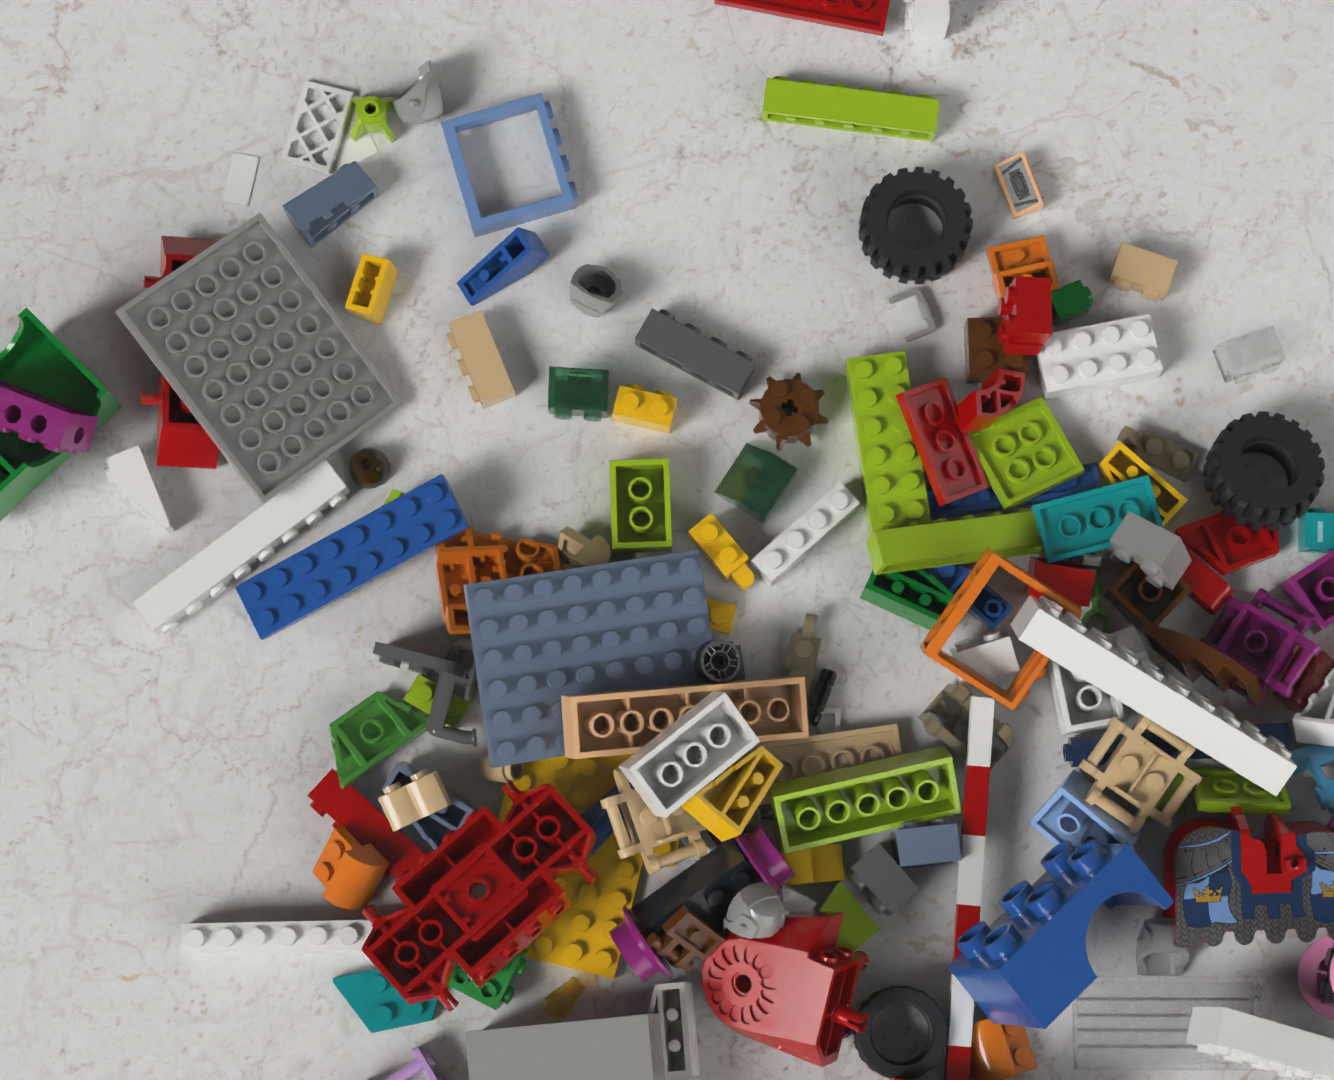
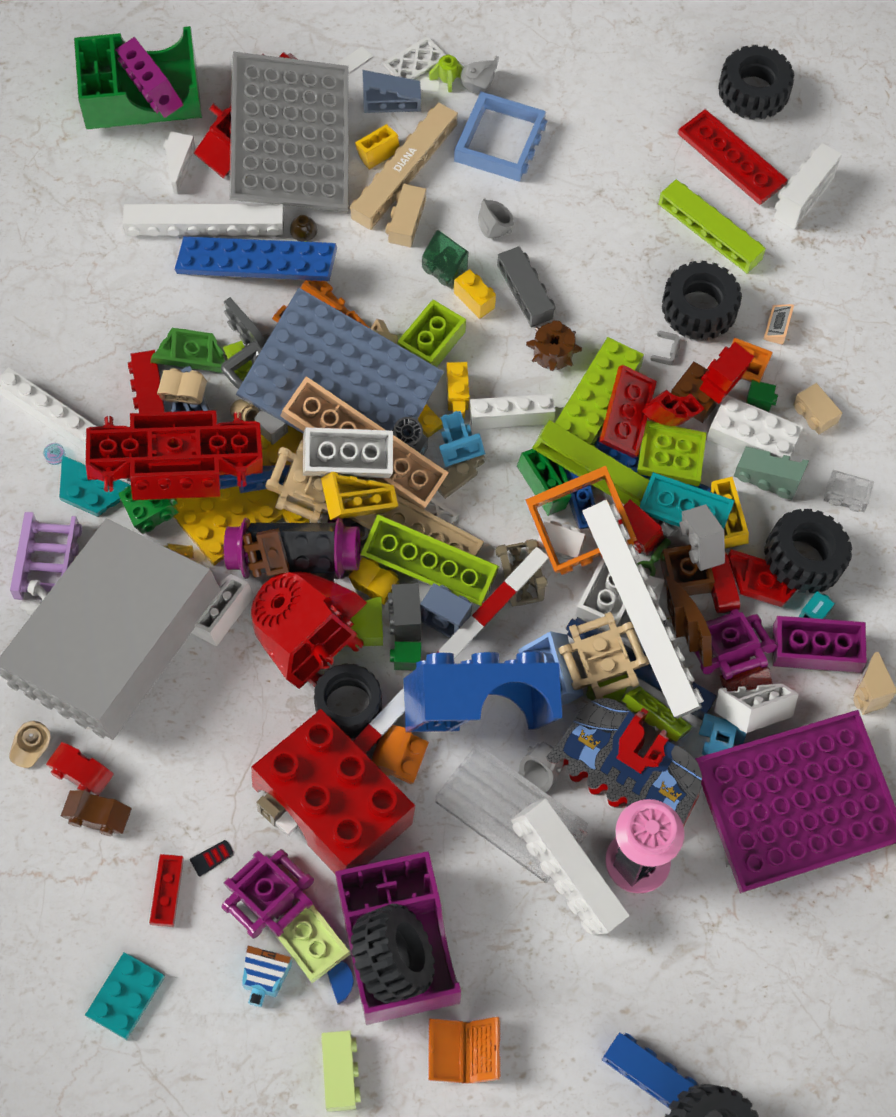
camera: 35 degrees right, 15 degrees down
orange brick [312,826,390,910] -> none
blue slope [457,227,550,306] -> none
clear green slope [714,443,797,524] -> none
light grey helmet [722,882,789,939] -> none
black axle [807,668,837,726] -> none
dark tan plate [1116,426,1199,483] -> none
none -> clear light blue tile [43,443,66,465]
none -> light grey brick [254,410,288,445]
none -> tan brick [350,102,458,230]
none -> green brick [390,641,421,671]
none -> dark azure tile [439,411,486,467]
none -> sand green wedge [734,446,809,500]

